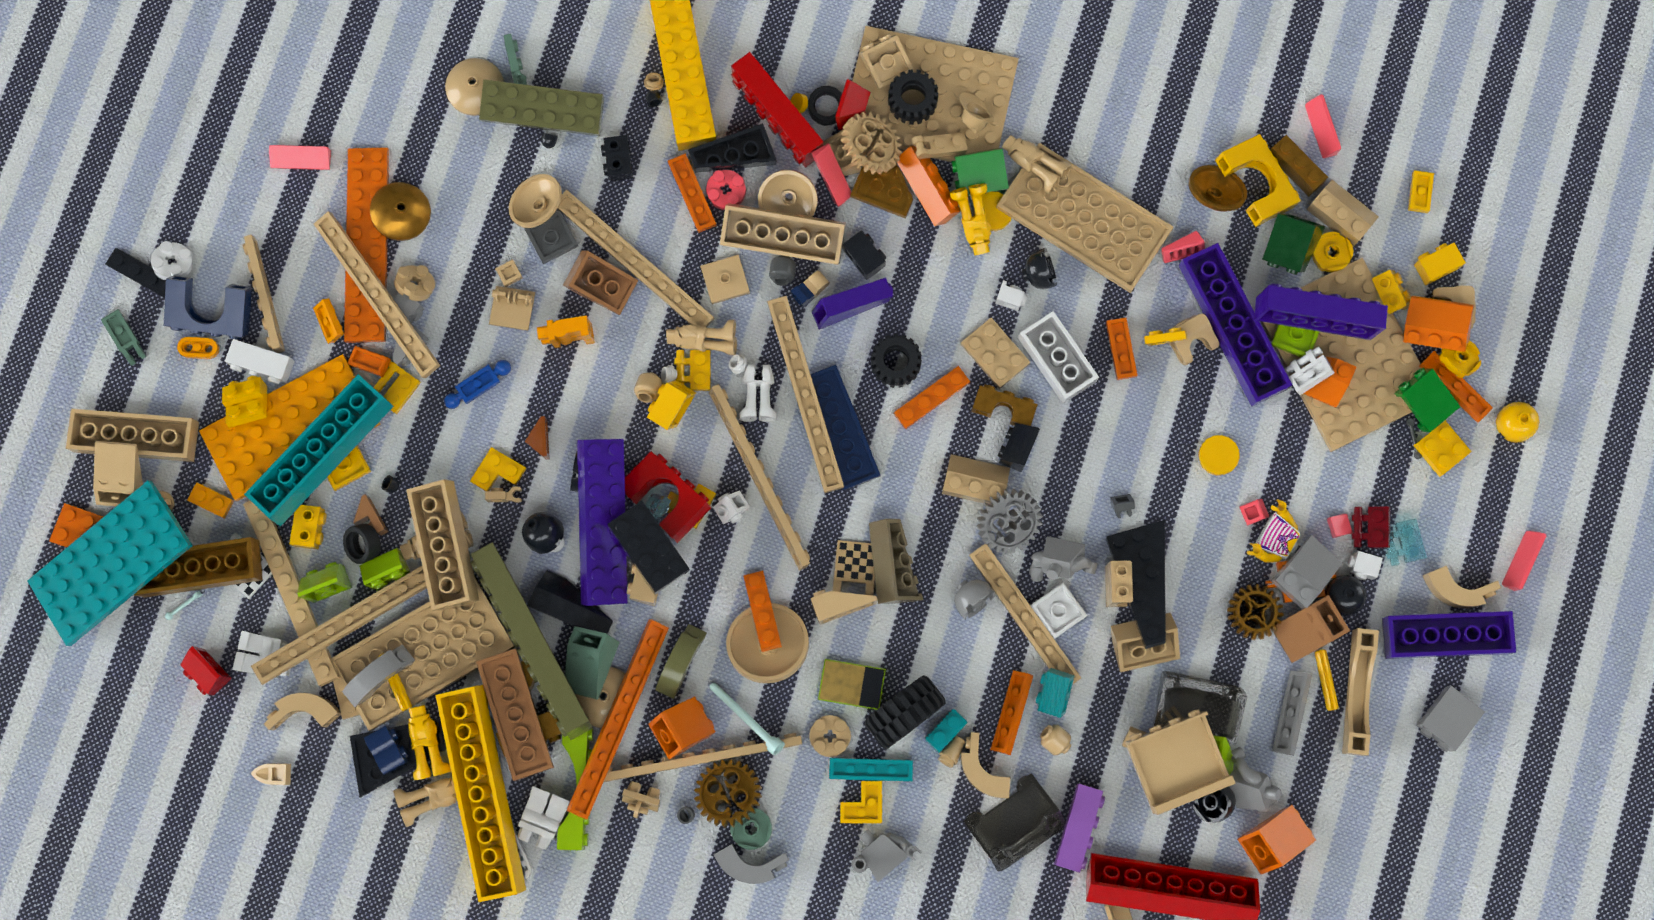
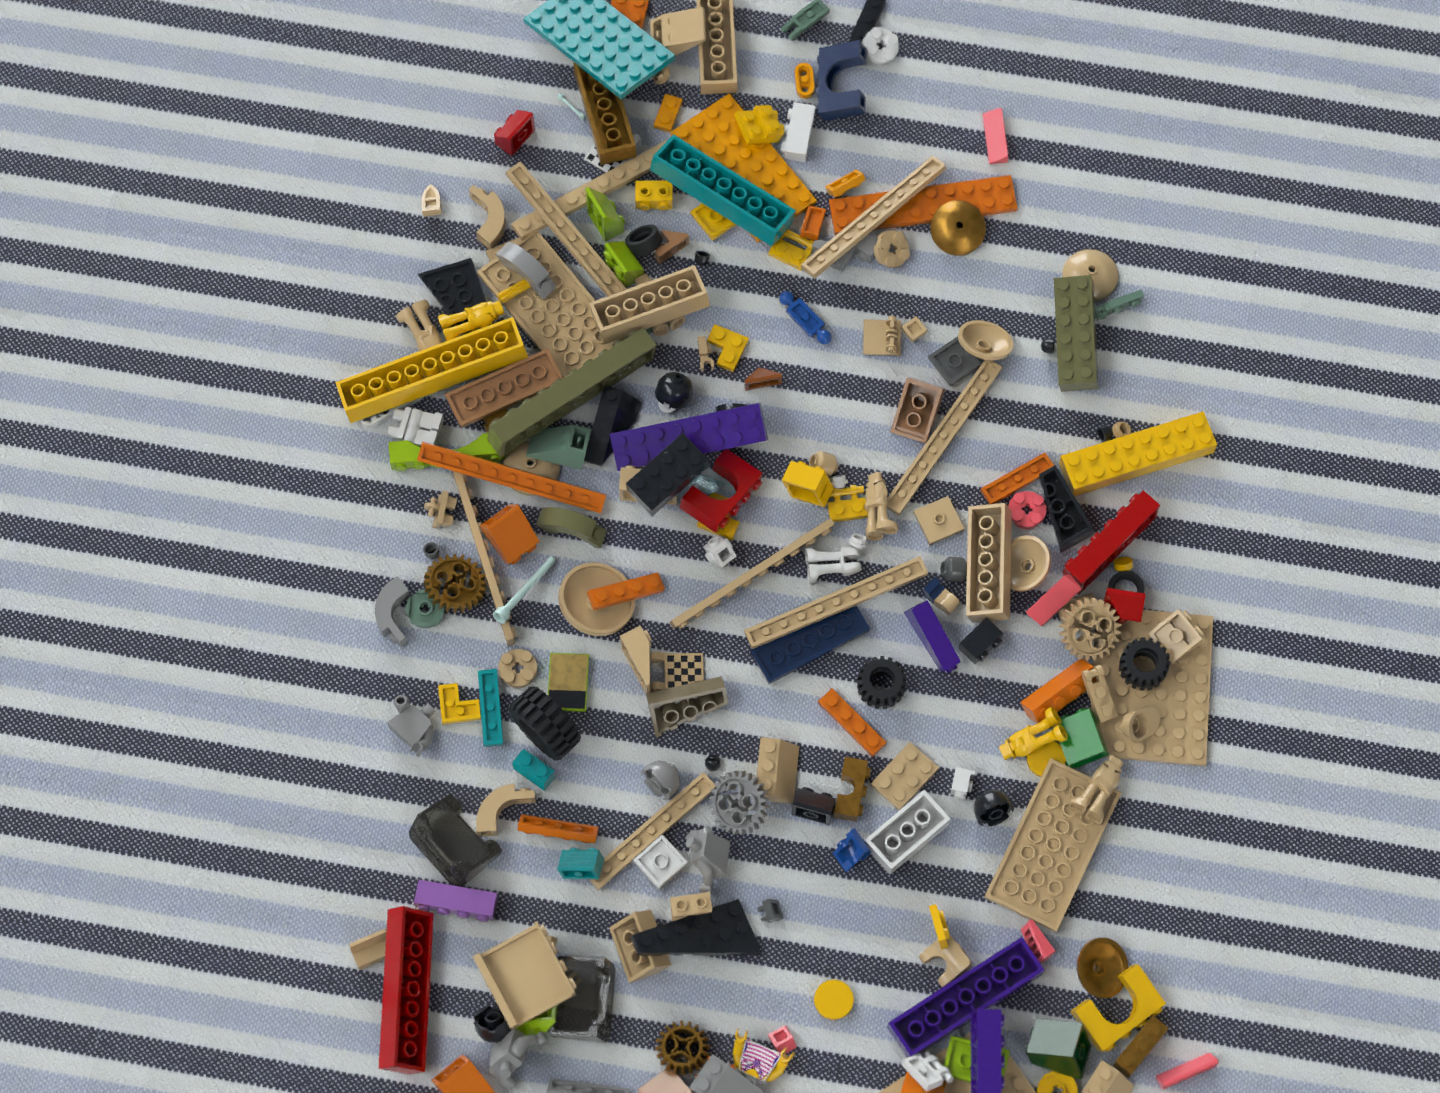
camera: 80 degrees right, 10 degrees down
white hips [232,631,291,678] -> none
tan plate [243,235,285,353] -> none
dark blue brick [364,726,409,775] -> none
light orange hips [537,316,595,348] -> none
black brick [601,135,634,182] -> none
pearl gold plate [850,154,913,219] -> none
tan cone [938,736,966,768] -> none
tan head [1040,724,1071,755] -> none
orange plate [1106,318,1138,380] -> none
none -> black hinge [705,755,720,771]
none -> blue cylinder [832,828,871,872]

